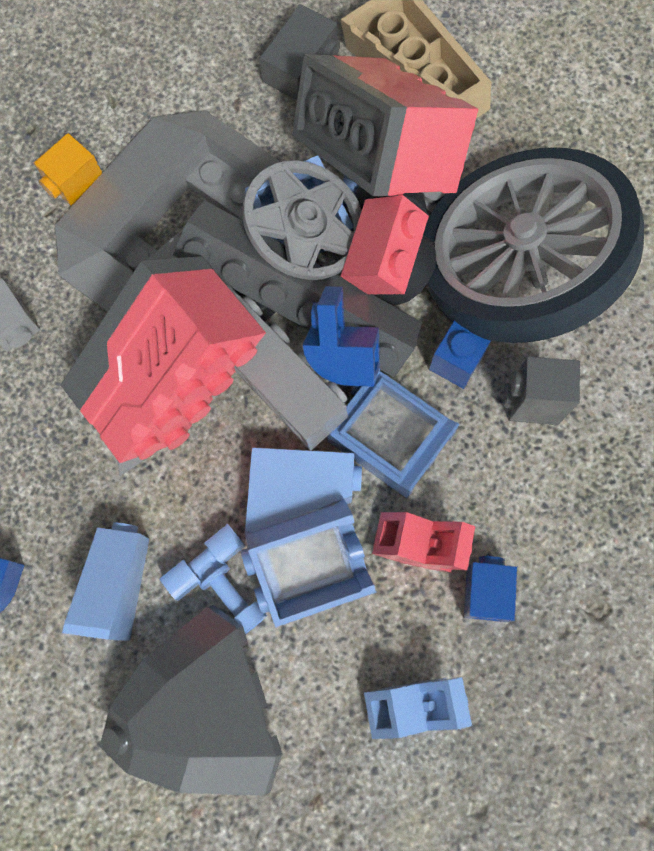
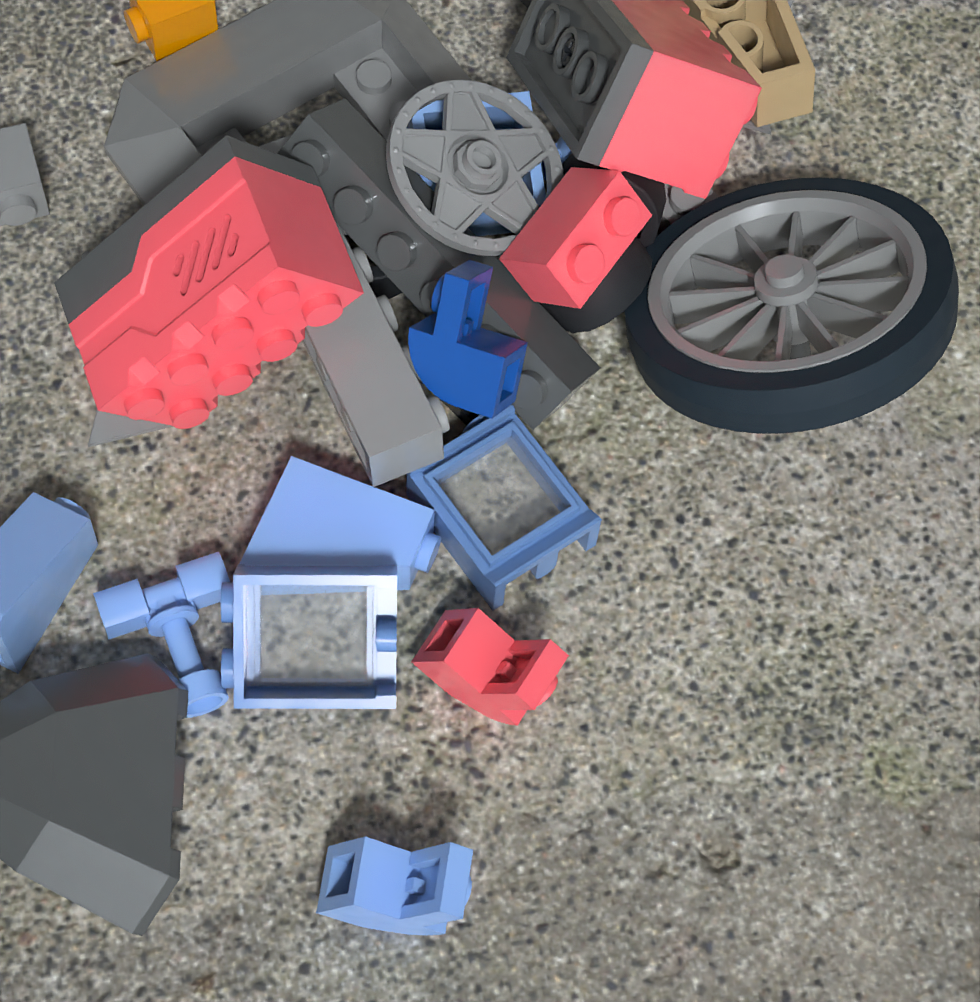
camera: 10 degrees right, 10 degrees down
blue brick [429,321,491,389] -> none
blue brick [463,556,517,622] -> none
dark grey brick [503,356,580,425] -> none

